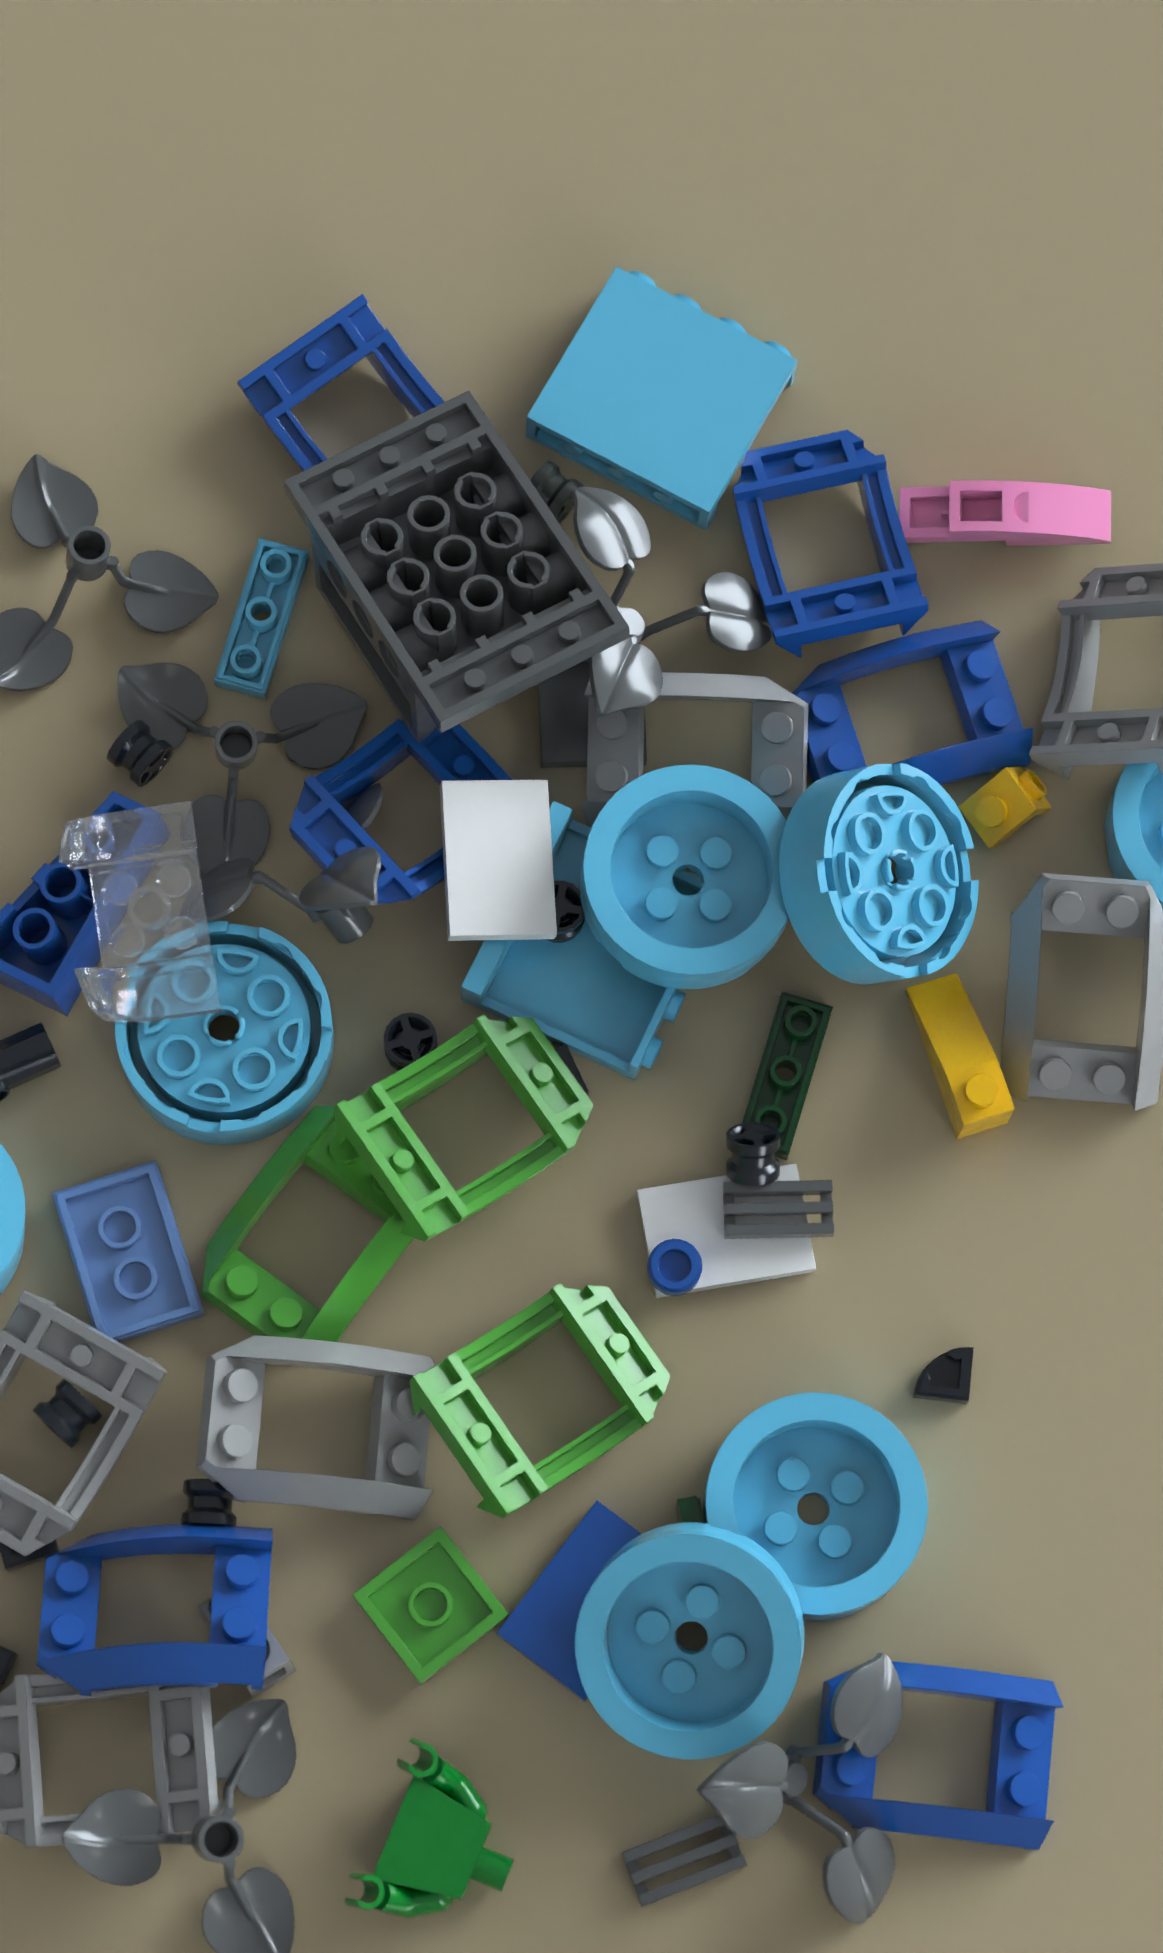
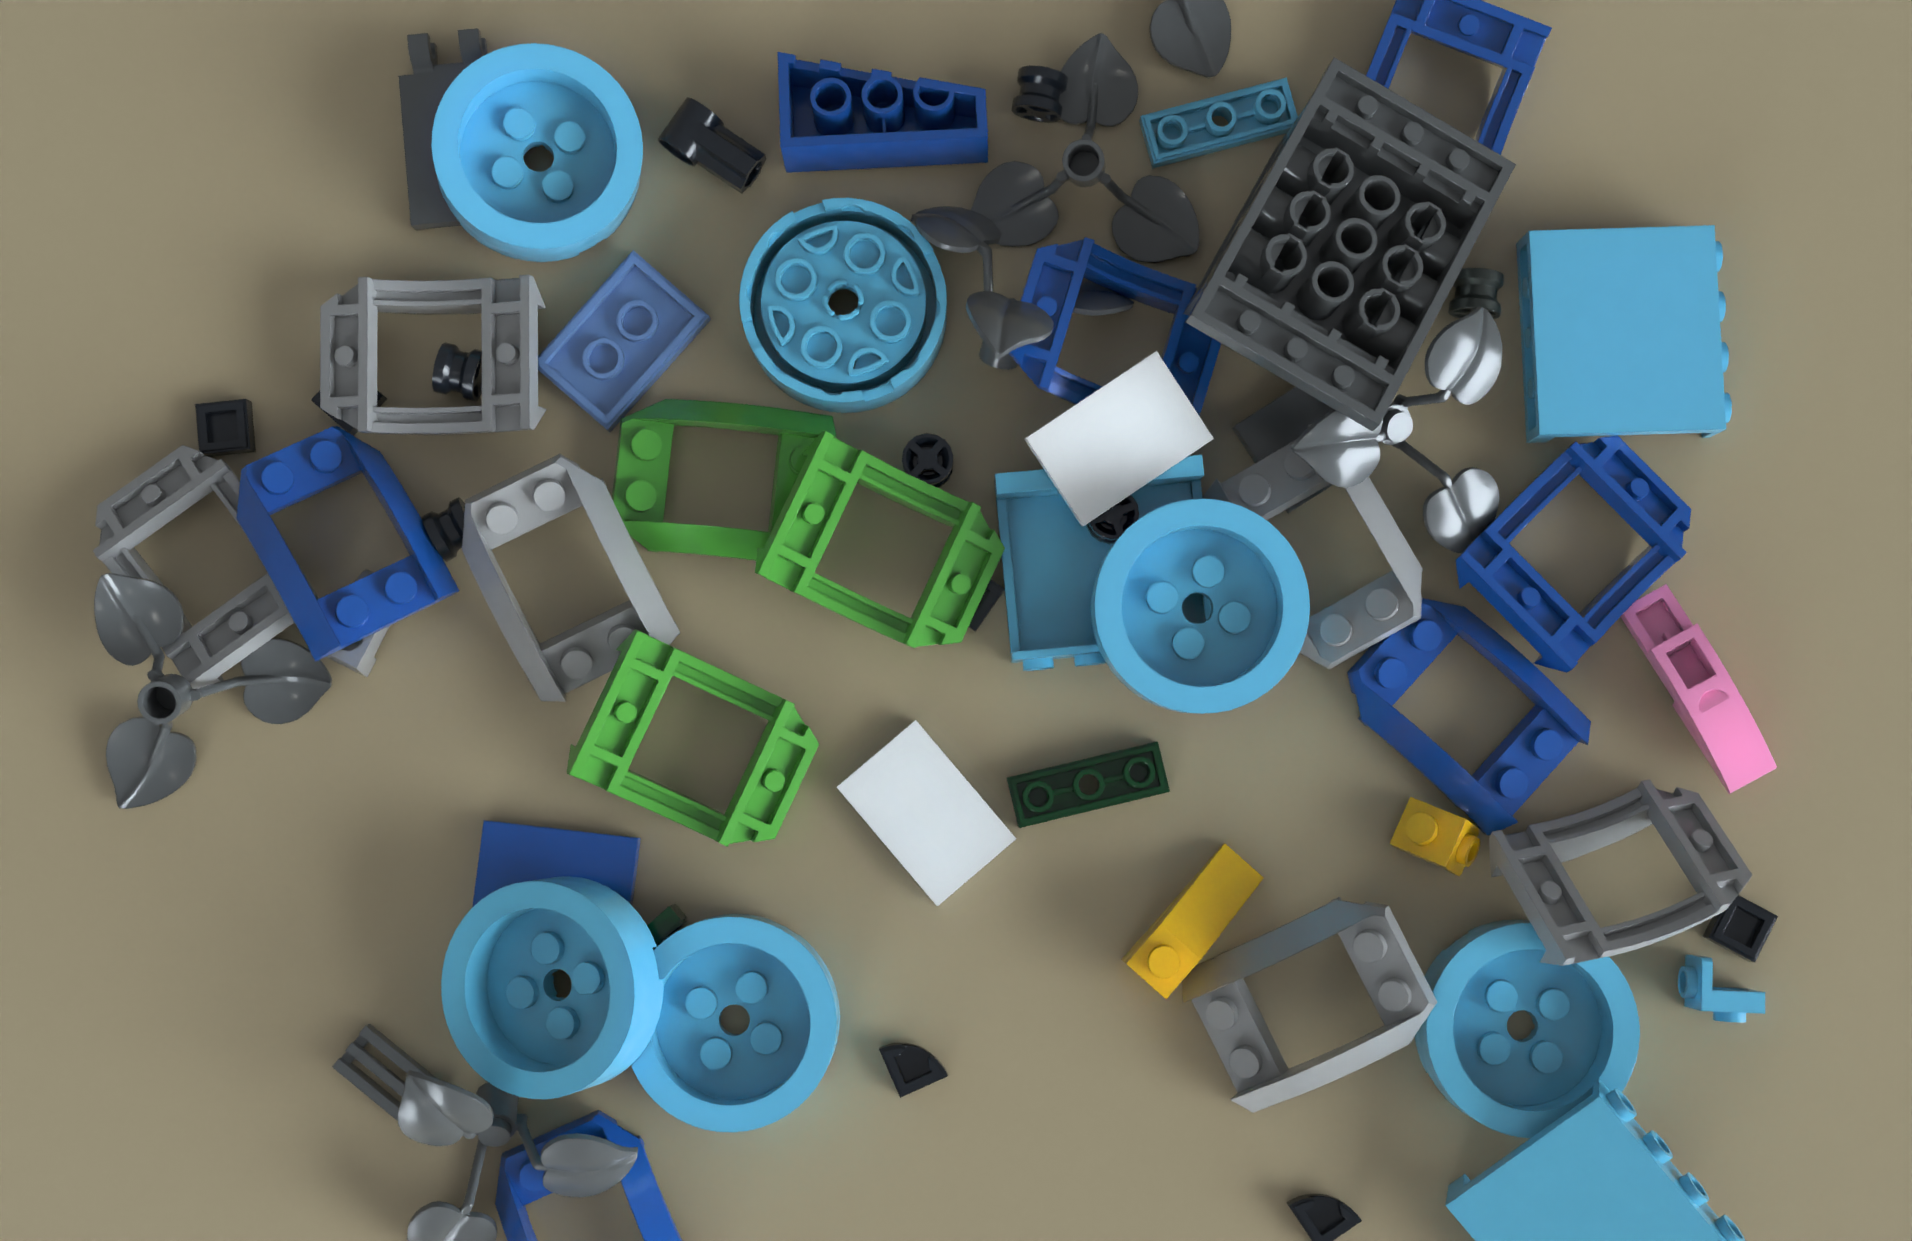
camera: 65 degrees right, 10 degrees up
clear piece [59,801,222,1022] -> none
green torso [345,1738,514,1918] -> none
bright green plate [353,1526,509,1685] -> none
blue tile [647,1239,702,1296] -> none
dark grey tile [723,1180,834,1239] -> none
black wheel [726,1122,780,1186] -> none
medium azure brick [779,763,979,985] -> none

